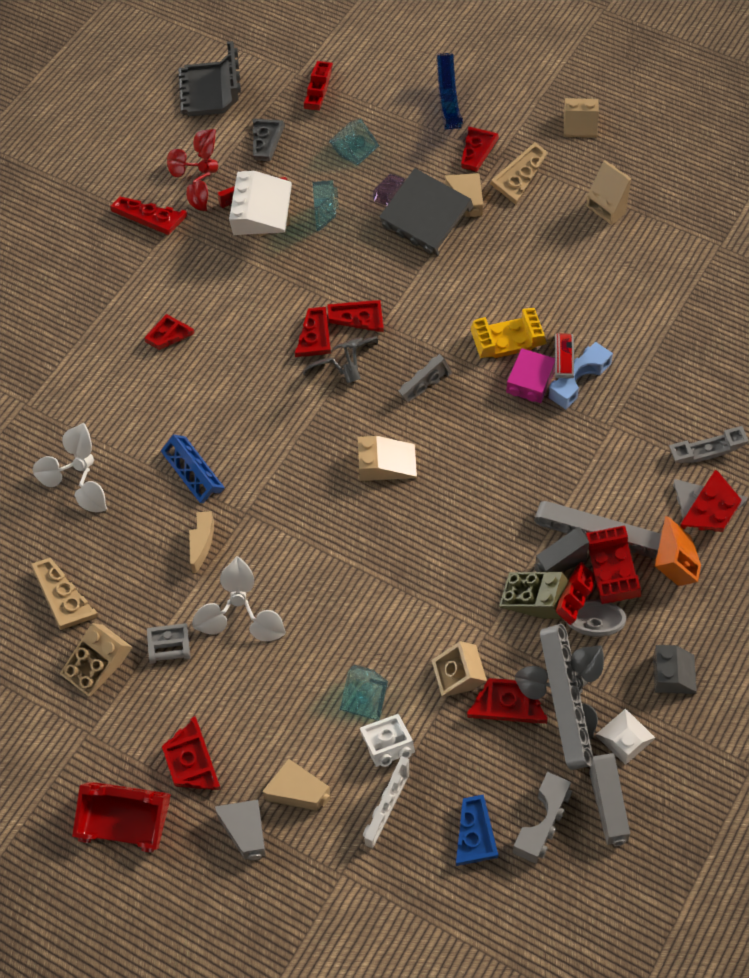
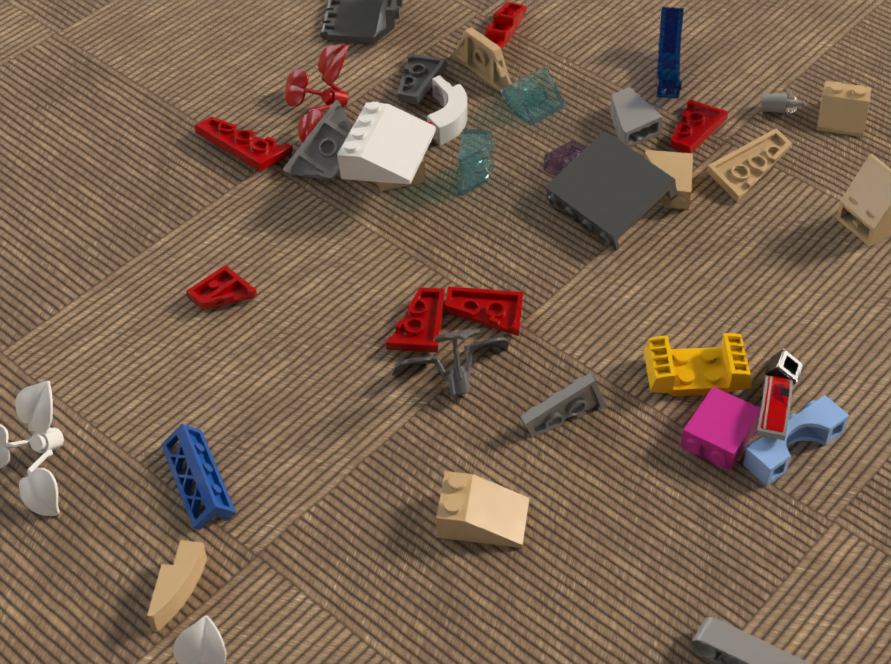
camera: 10 degrees right, 10 degrees down
none -> light grey wing [282,100,352,181]
none -> white arch [427,75,467,145]
none -> tan wing [452,27,513,96]
none -> light grey slope [610,87,663,148]
none -> light grey piece [761,92,804,115]
none -> black slope [765,349,803,385]

